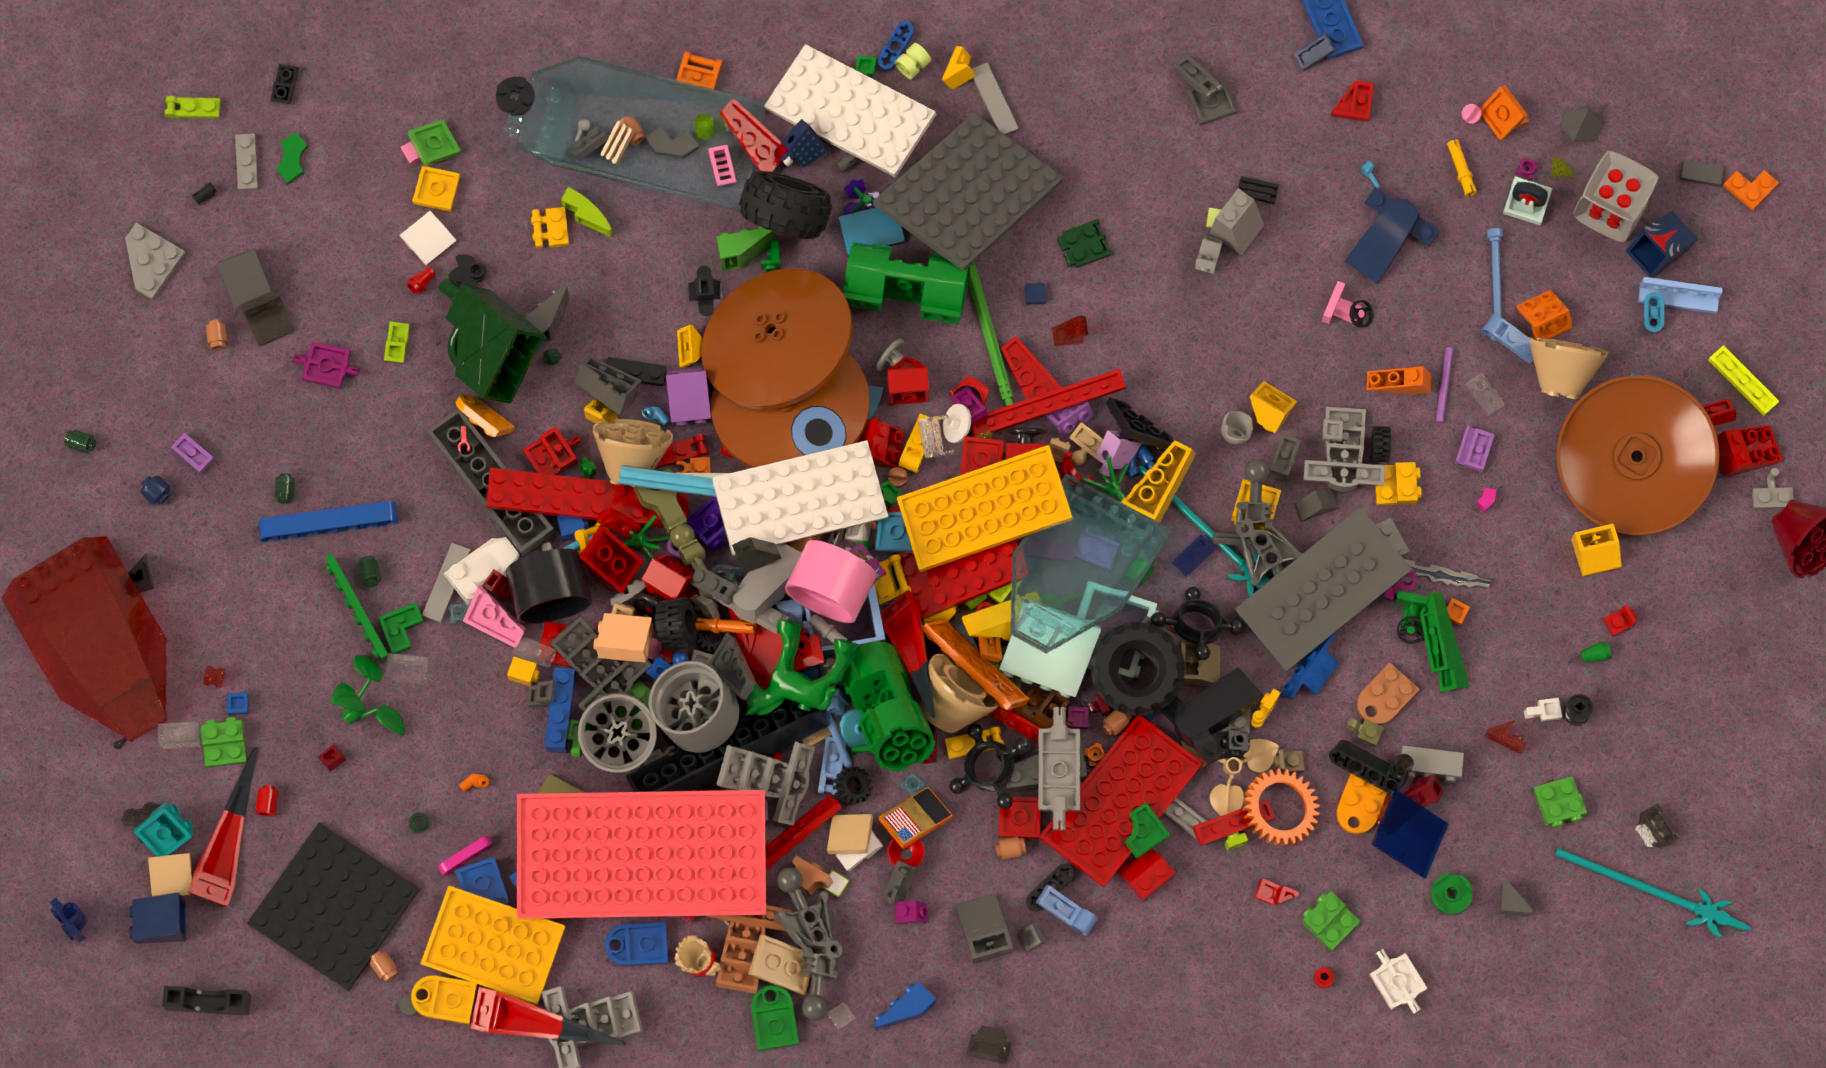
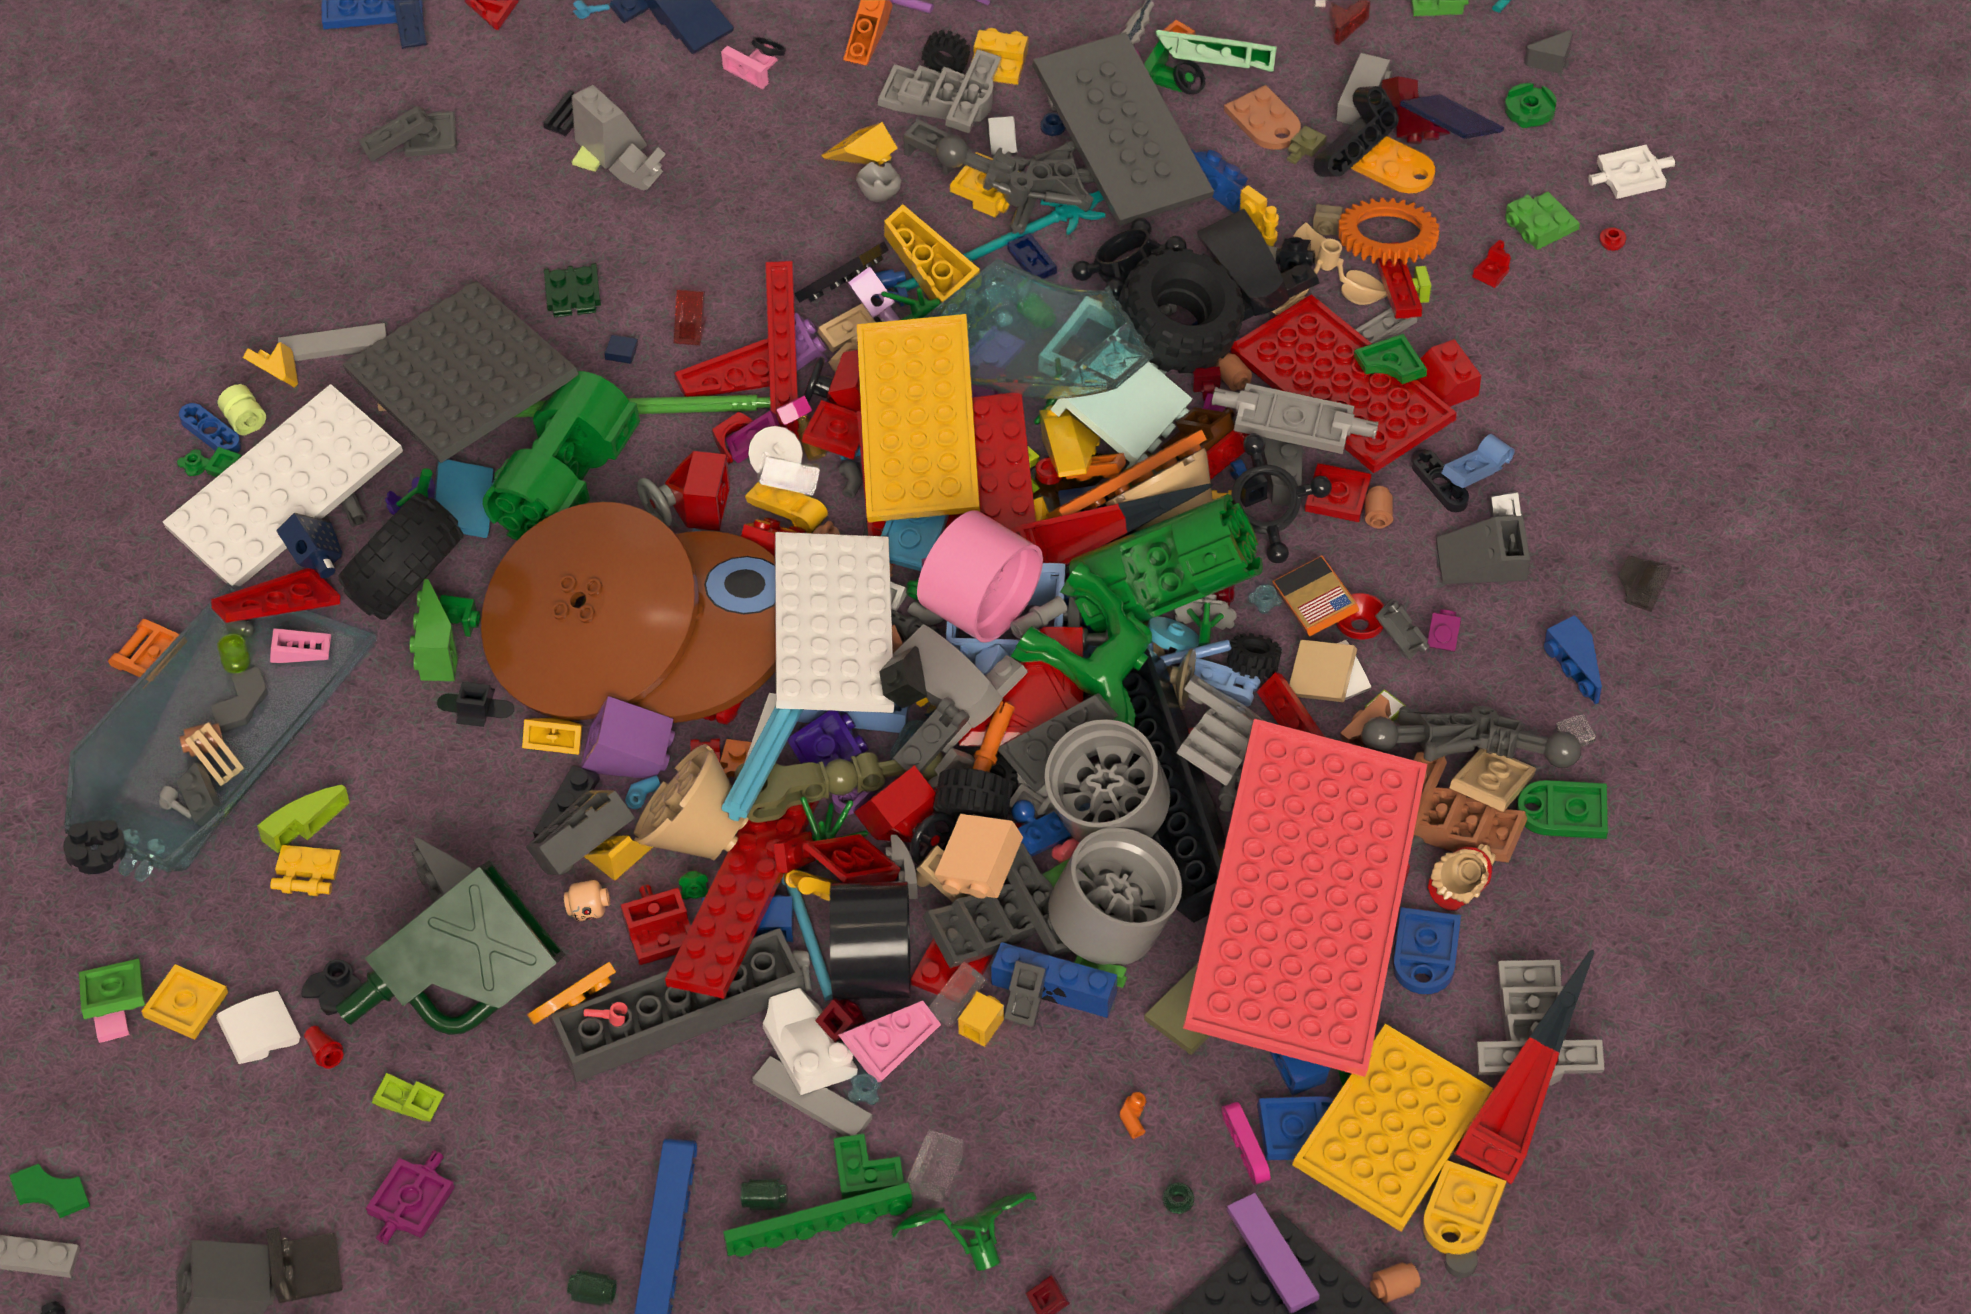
camera: 75 degrees left, 20 degrees down
none -> green plate [177,449,210,476]
none -> light nougat head [564,880,610,921]
none -> piece [777,396,812,425]
none -> dark tan dish [1170,649,1196,706]
none -> medium lavender tile [1227,1193,1319,1314]

